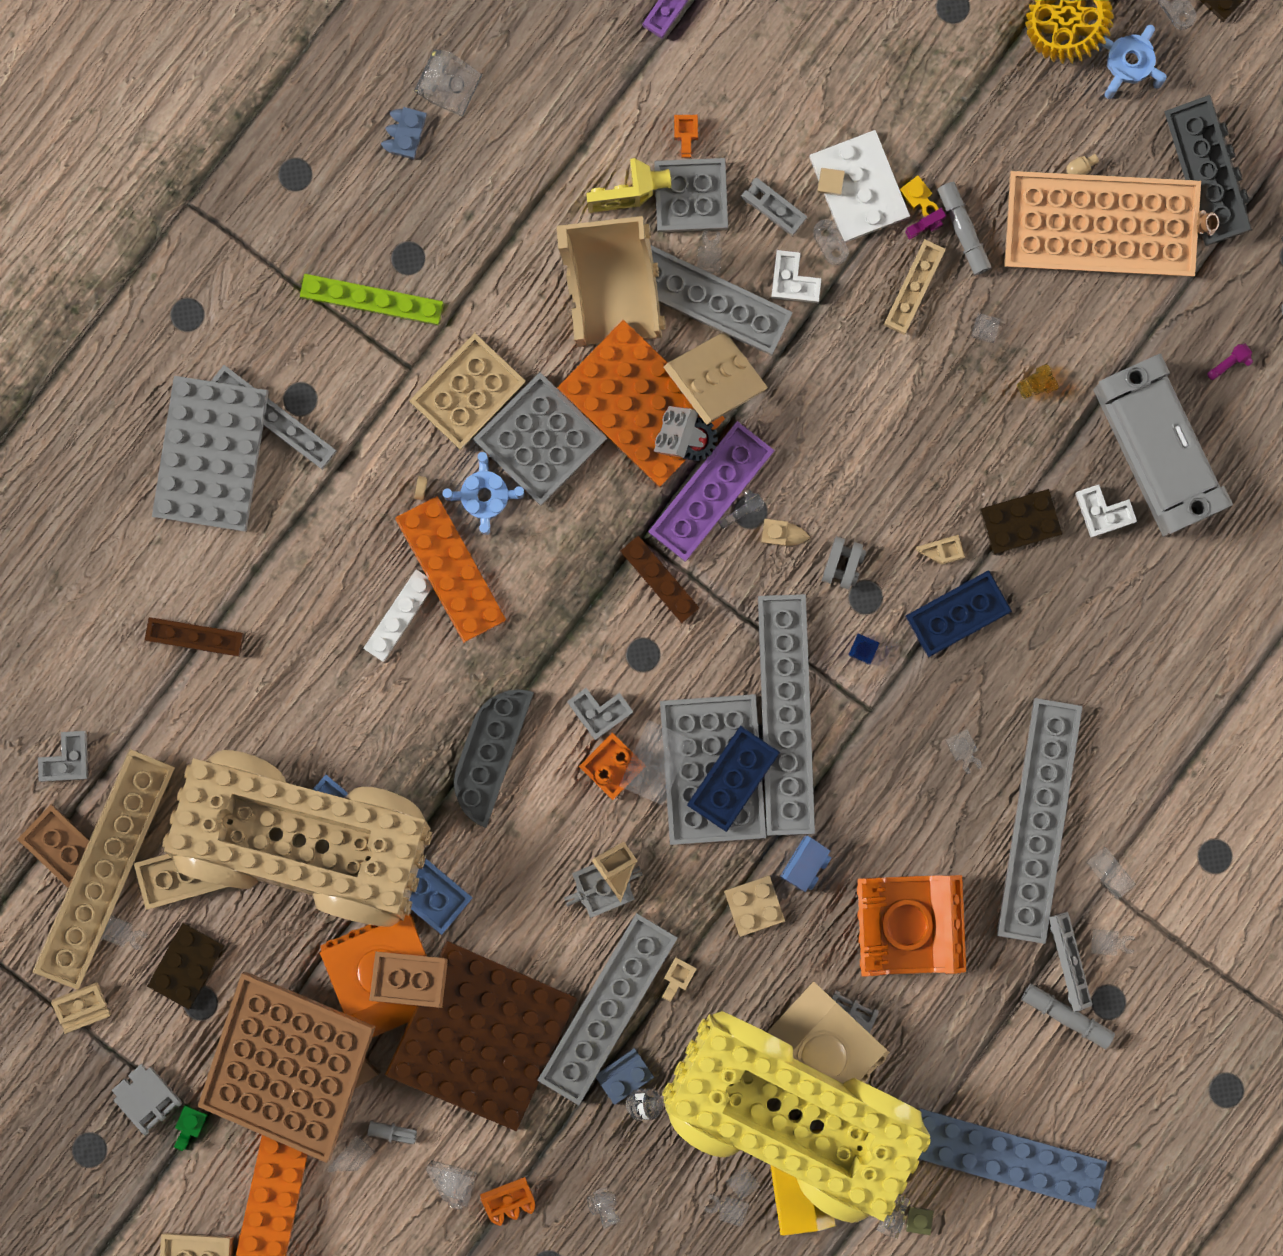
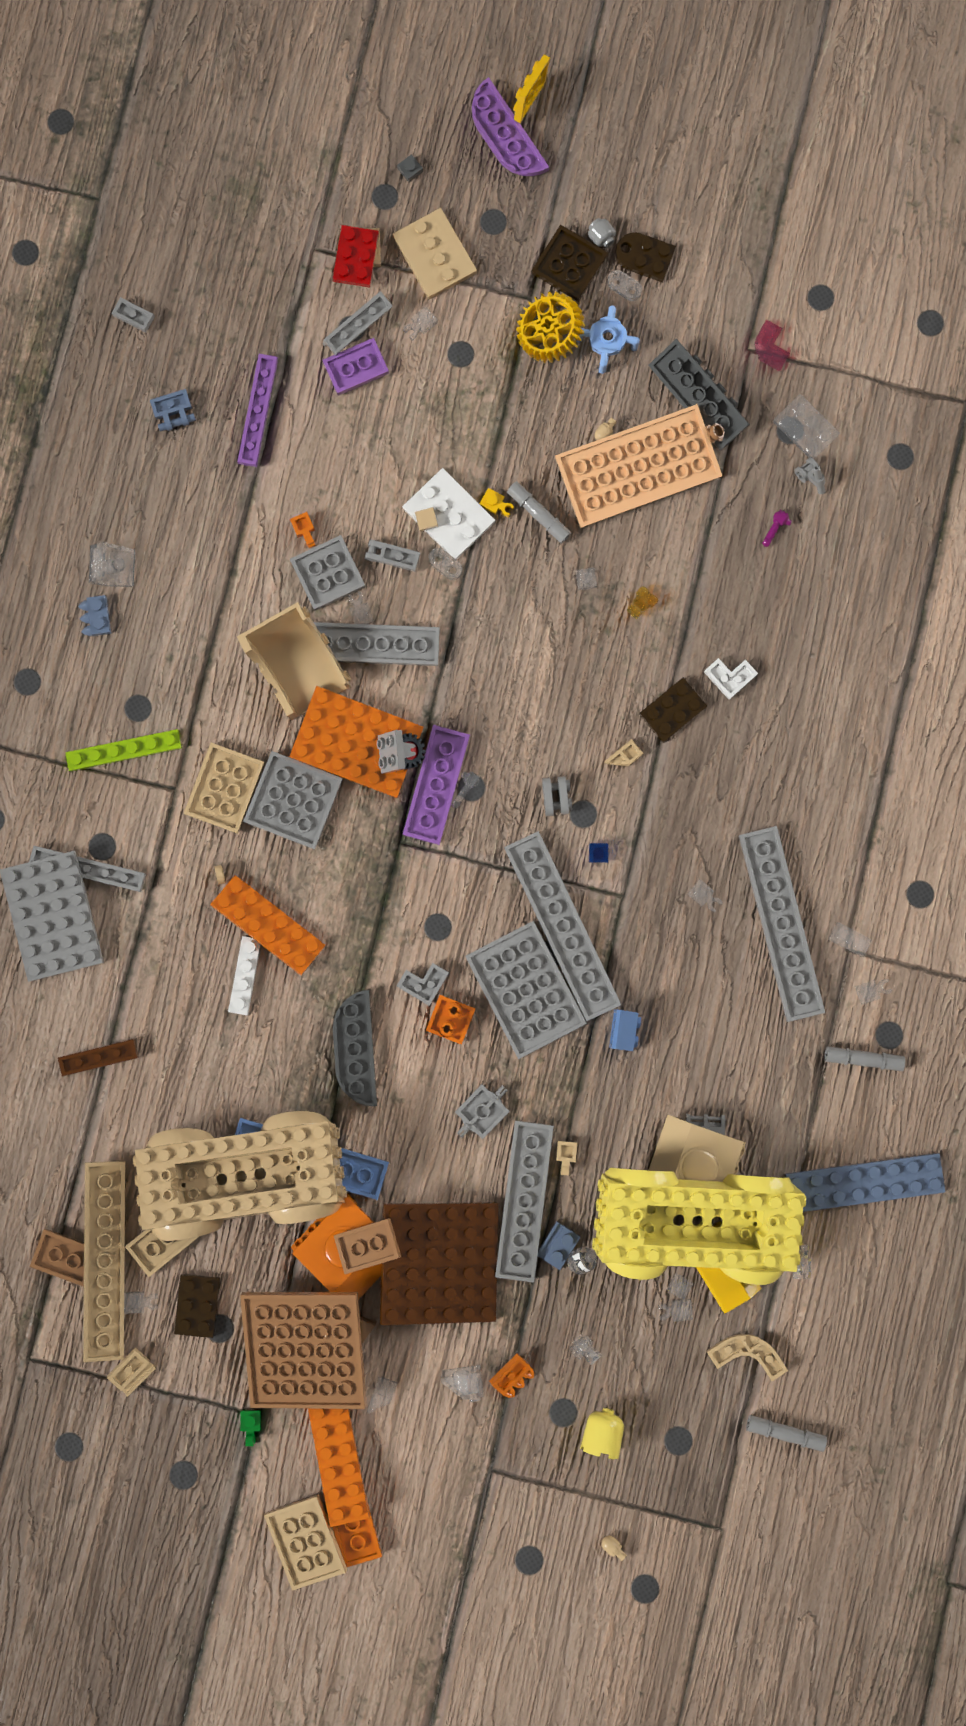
camera: 25 degrees left, 0 degrees up
light grey plate [38,731,88,782] -> none
light grey plate [112,1064,182,1136] -> none
light grey axle [368,1121,417,1144] -> none
light blue plate [443,452,525,535] -> none
light yellow plate [586,158,671,213] -> none
tan slope [591,842,637,902] -> none
clear plate [619,720,692,806] -> none
reddish brown plate [620,536,700,624] -> none
tan plate [663,332,768,425] -> none
dark blue tile [687,725,780,832] -> none
tan plate [724,875,785,937] -> none
tan plate [761,519,810,546] -> none
white plate [771,250,821,303] -> none
orange panel [857,875,966,977] -> none
tan plate [884,239,946,335] -> none
magenta plate [905,208,946,240] -> none
dark blue tile [905,570,1012,658] -> none
olive plate [906,1206,934,1235] -> none
light grey plate [1049,912,1092,1012] -> none
light grey piece [1093,354,1233,537] -> none

